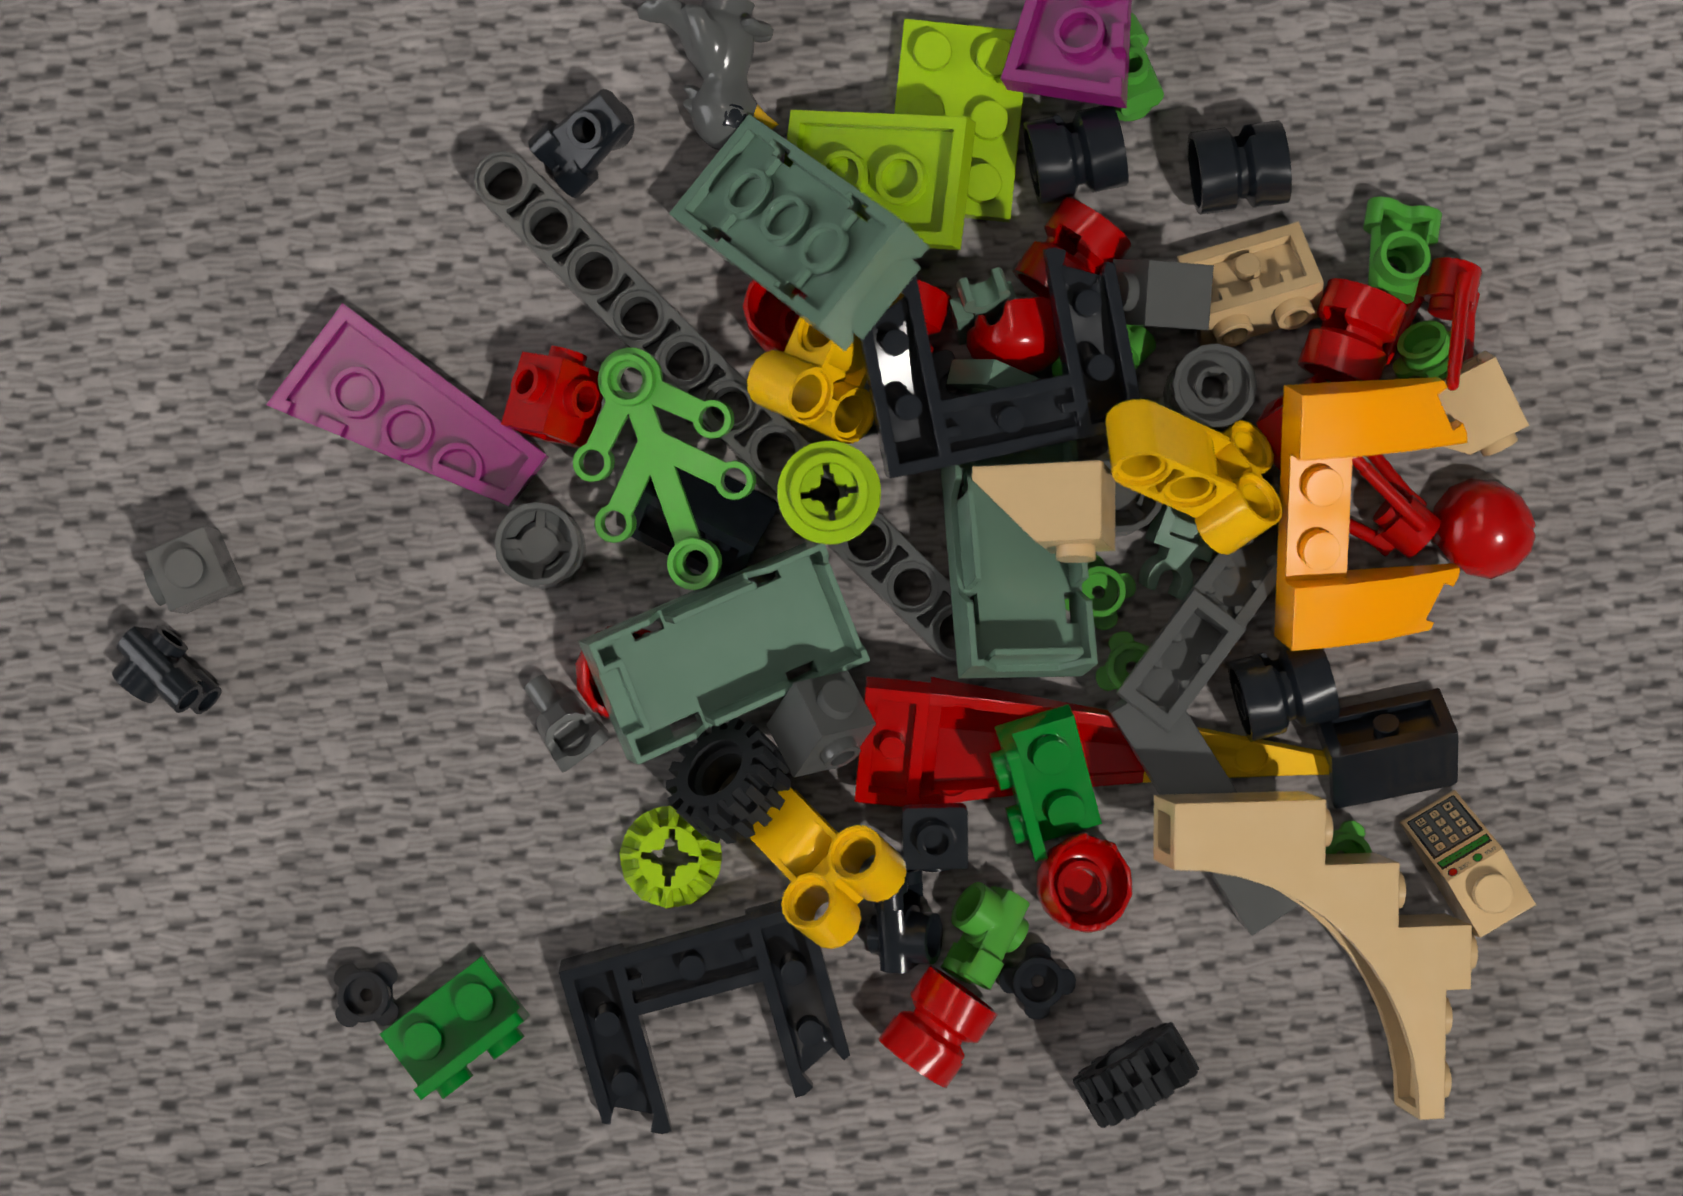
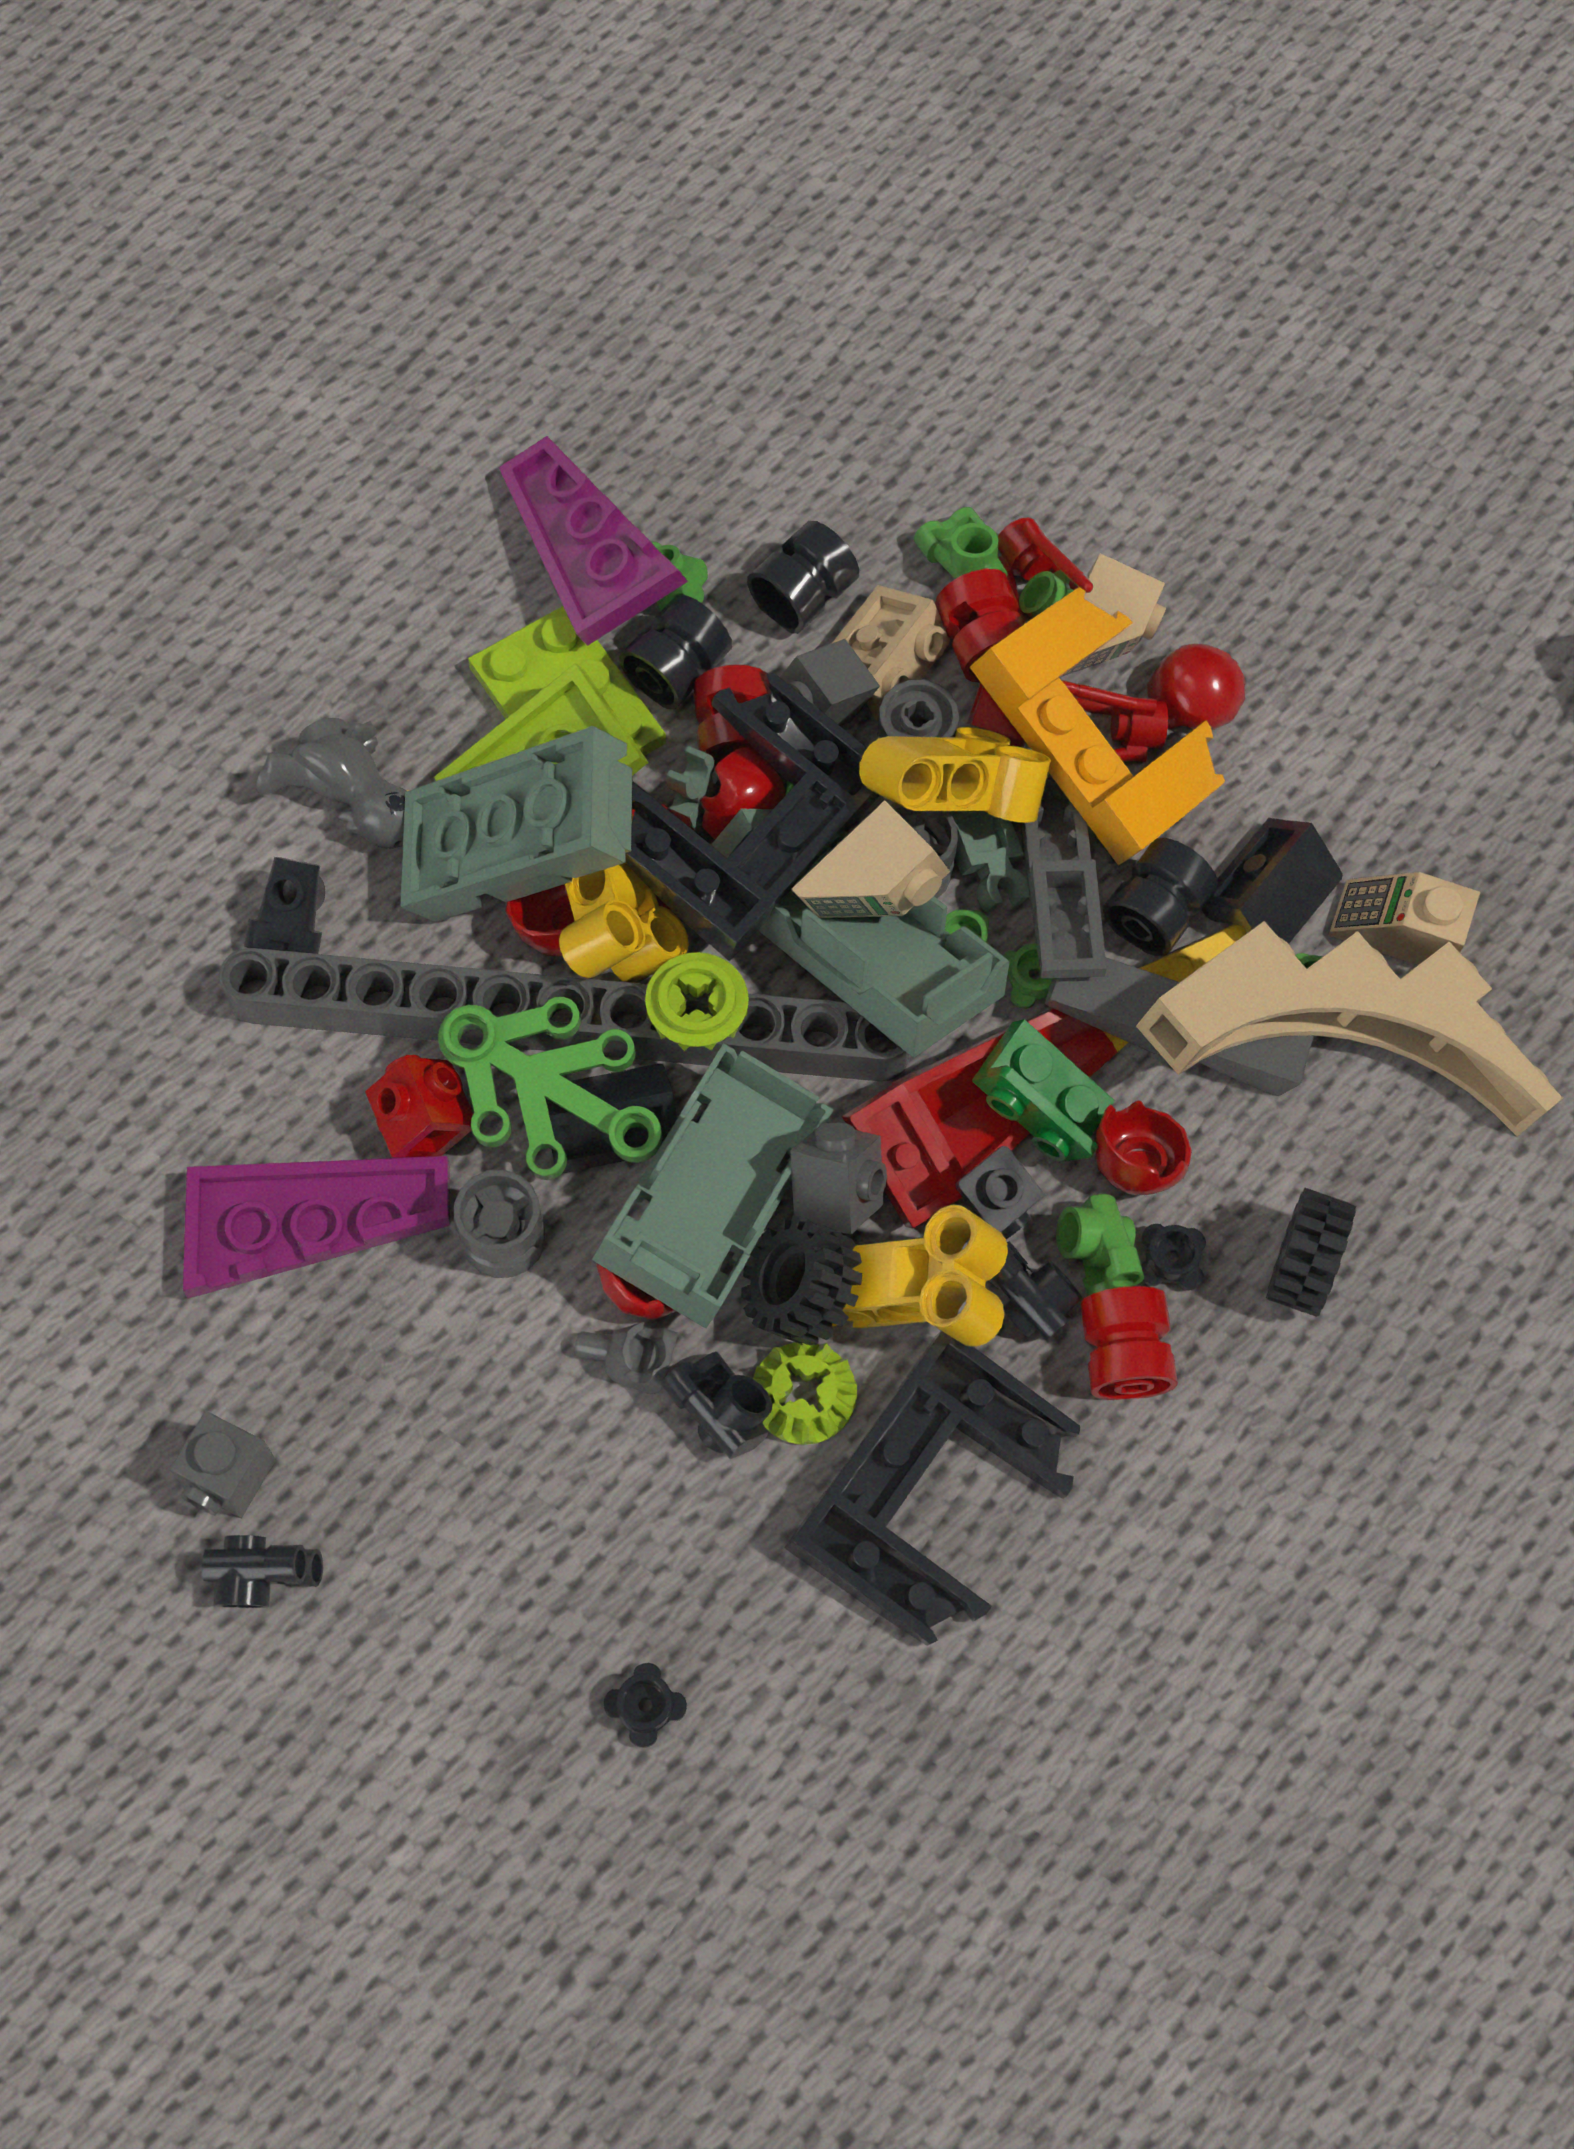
camera: 40 degrees left, 20 degrees down
green bracket [379,955,530,1100] -> none
none -> black plate [661,1351,772,1459]

